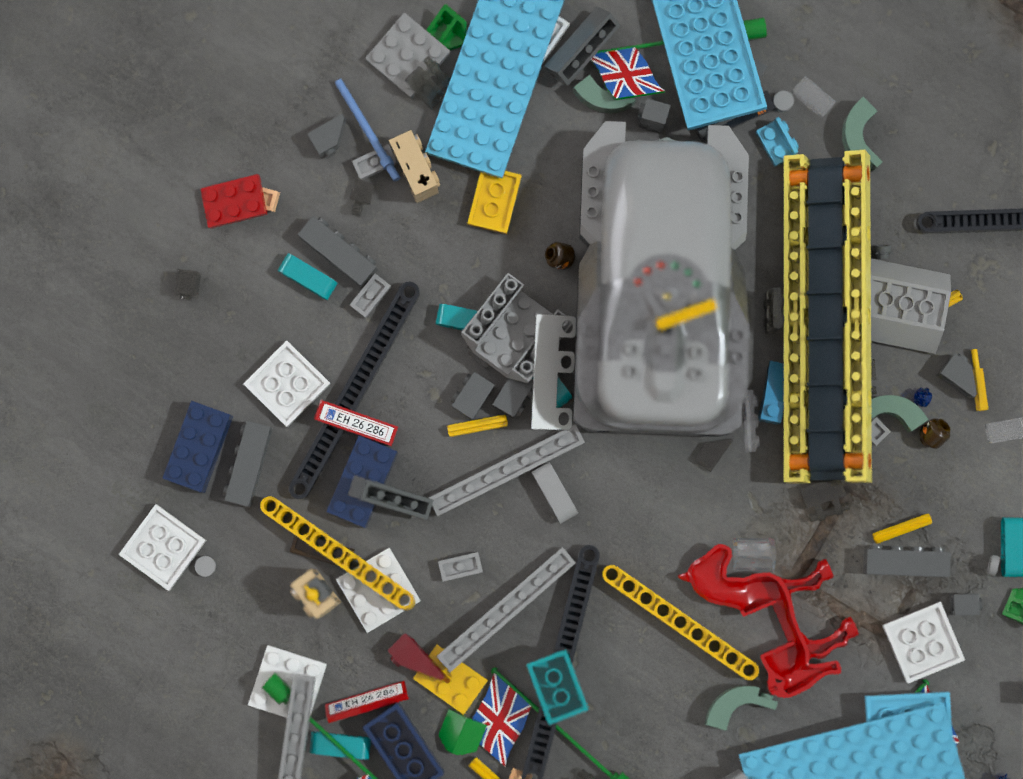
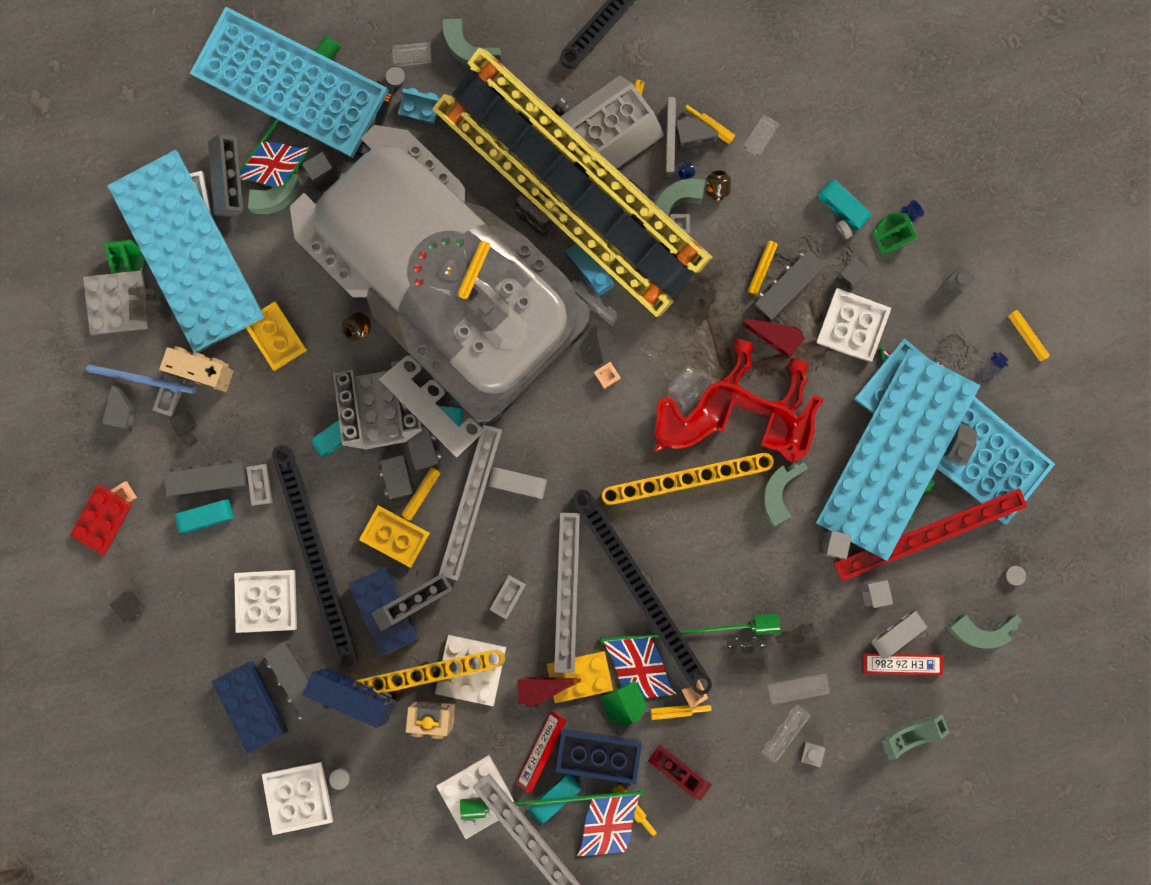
camera: 45 degrees left, 0 degrees up
tile [314,400,398,446] -> none
teal brick [527,650,589,725] -> none
none -> dark blue brick [303,668,396,728]
none -> yellow plate [359,505,430,568]
none -> light nougat plate [594,362,621,389]
none -> light grey tile [665,97,676,178]
none -> dark red slope [742,319,805,359]

